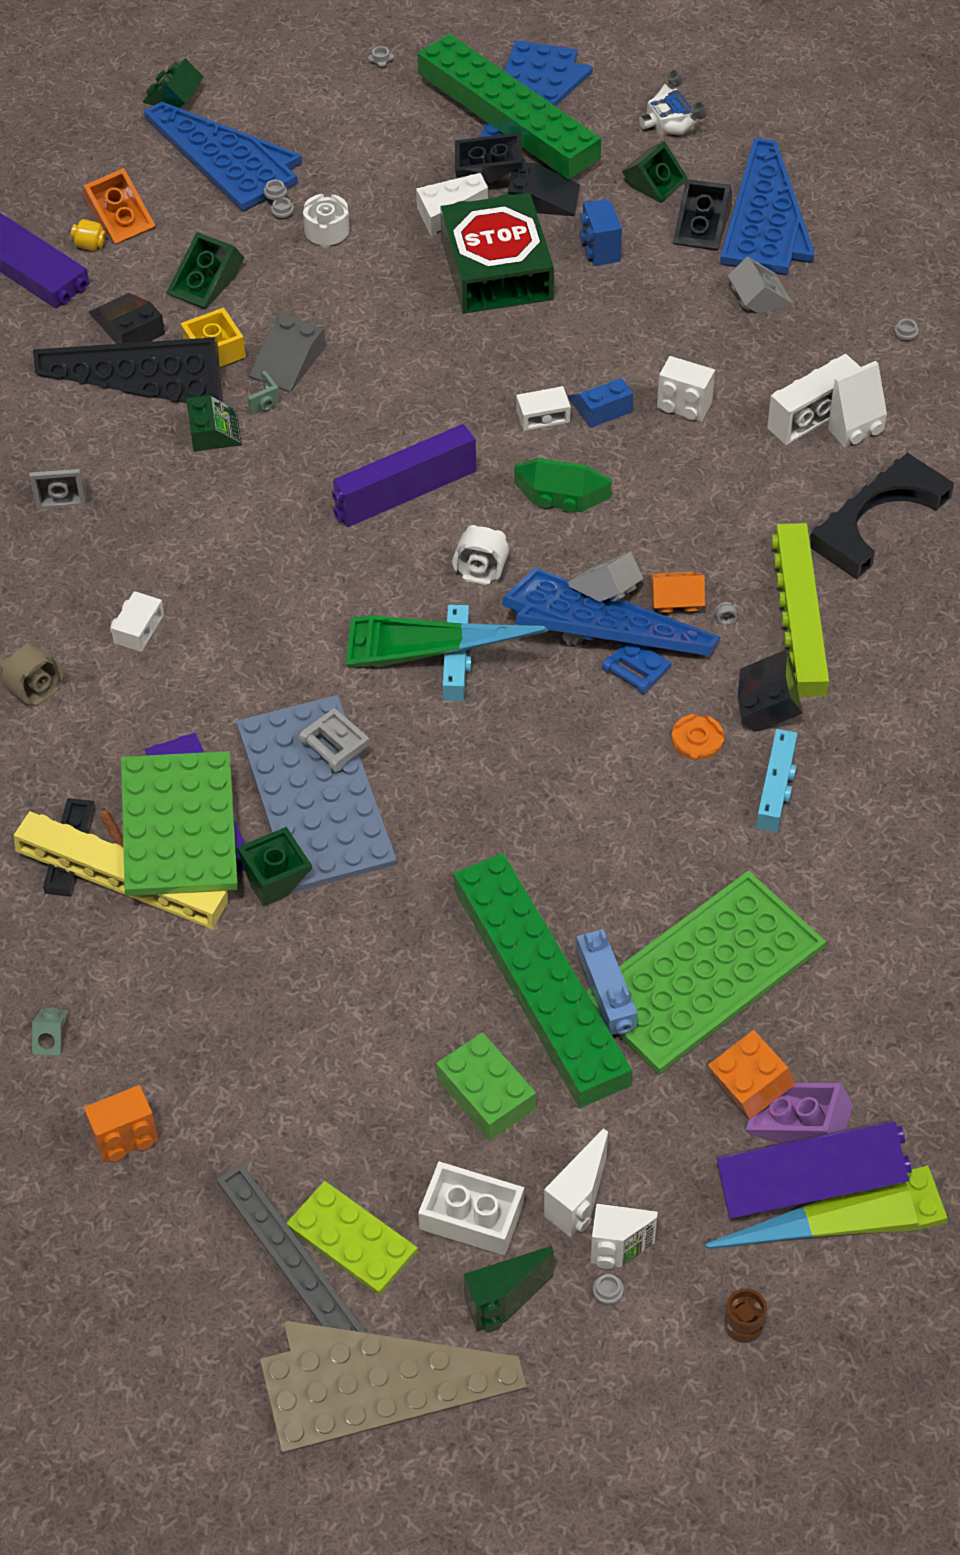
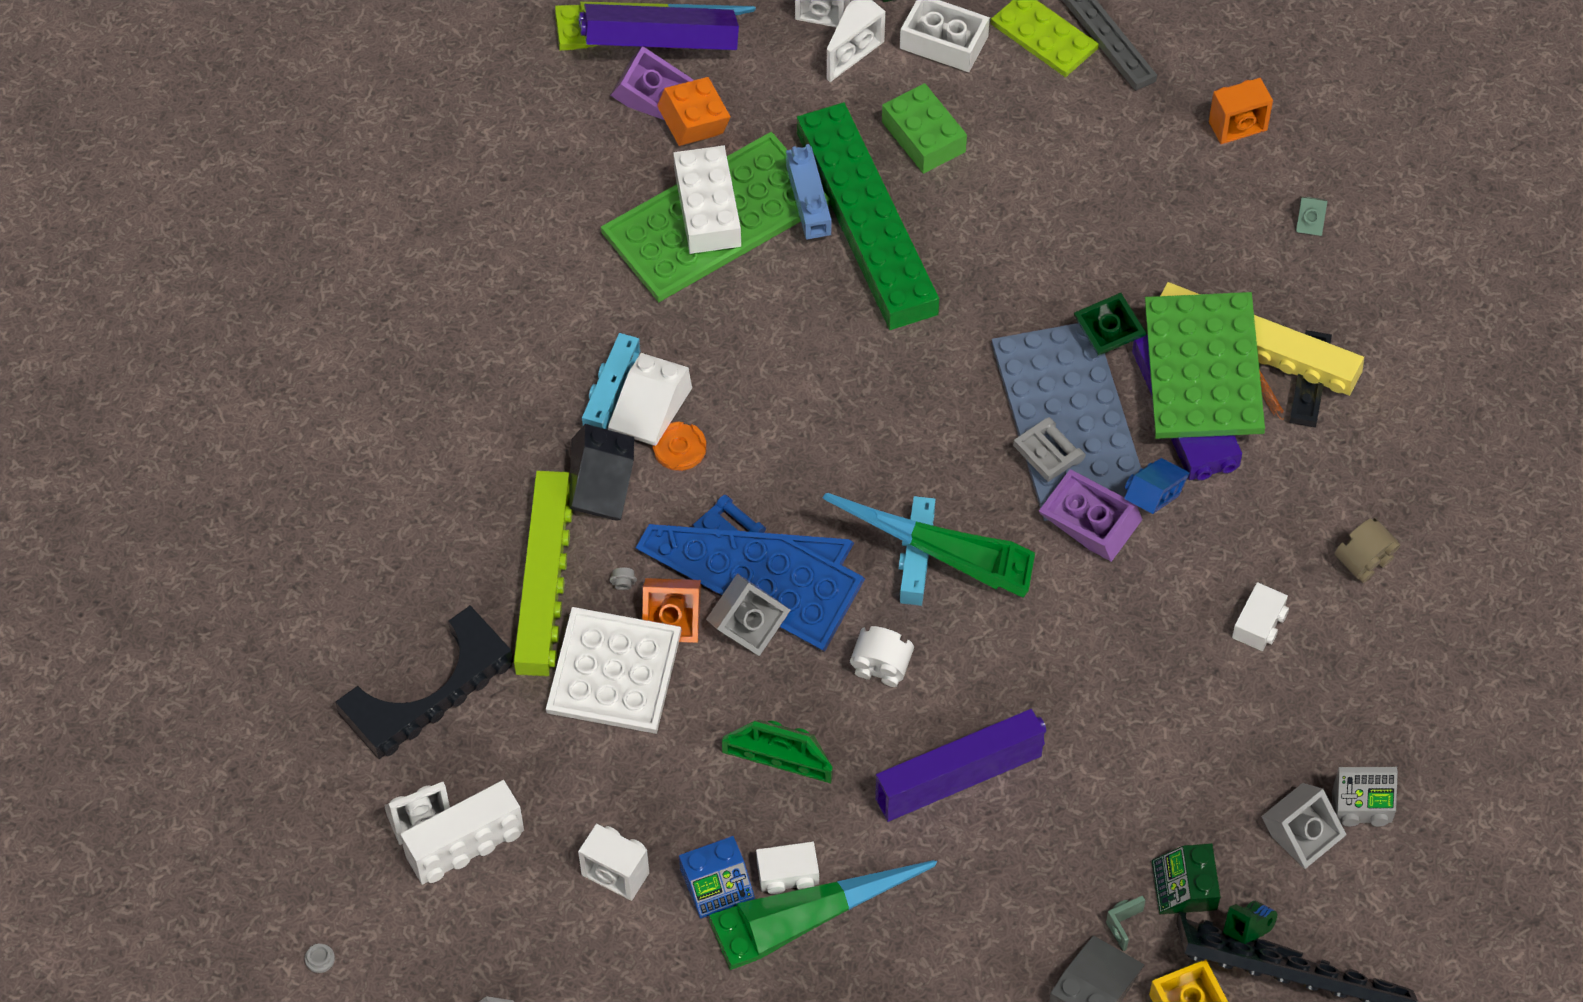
camera: 175 degrees left, 5 degrees up
none -> white plate [546,607,682,734]
none -> white slope [608,353,692,446]
none -> white brick [673,145,741,254]
none -> green plate [709,860,937,970]
none -> medium lavender slope [1039,469,1143,562]
none -> blue brick [1124,458,1190,514]
none -> dark green leg [1223,900,1277,944]
none -> light grey slope [1261,783,1346,869]

